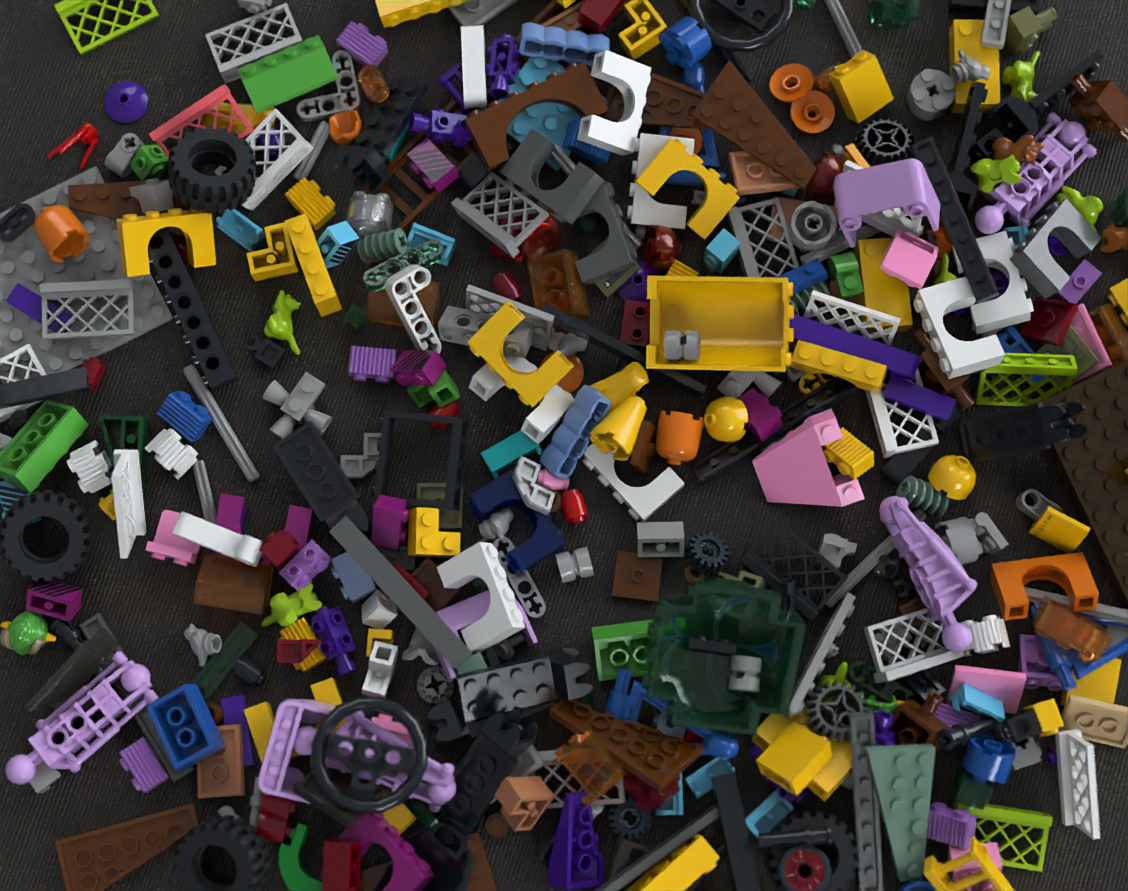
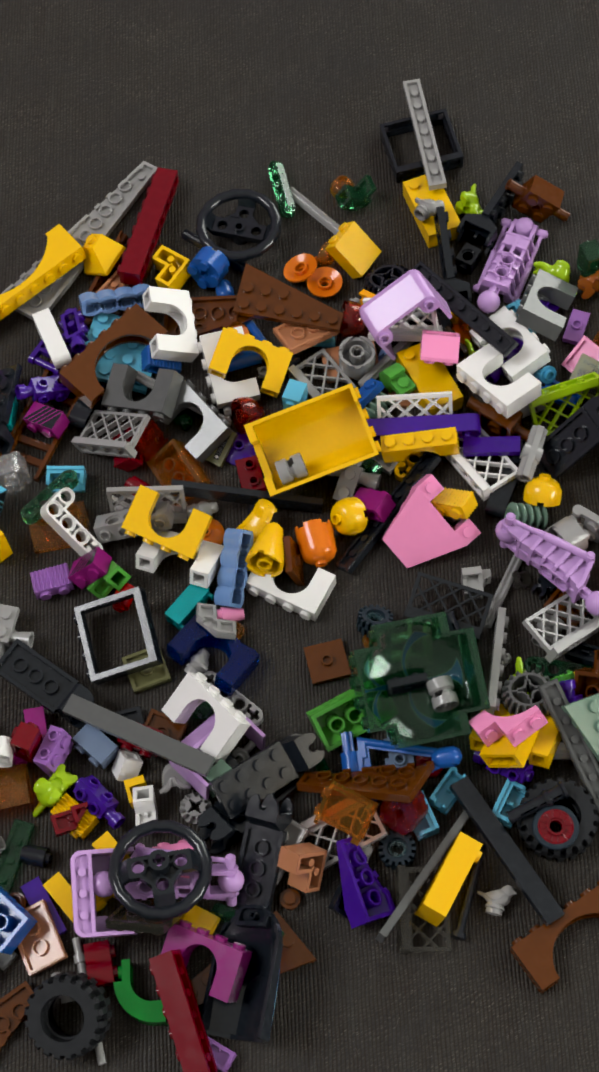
camera: 15 degrees left, 15 degrees down
light grey tile [340,433,381,479] -> none
clear green plate [345,302,368,329] -> none
sand green piece [357,228,408,264] -> none
magenta brick [372,494,409,550] -> none
yellow brick [407,507,461,558] -> none
light grey wheel [555,546,594,583] -> none
red brick [560,489,588,524] -> none
light grey brick [637,522,684,557] -> none
light grey brick [906,69,955,121] -> none
lime animal [970,154,1021,193] -> none
dark orange animal [992,135,1044,166] -> none
olive brick [1005,6,1057,54] -> none
dark red tile [1019,296,1078,346] -> none
none -> bright pink arch [468,705,548,747]
none -> light grey piece [515,425,548,483]
none -> dark azure plate [534,365,557,384]

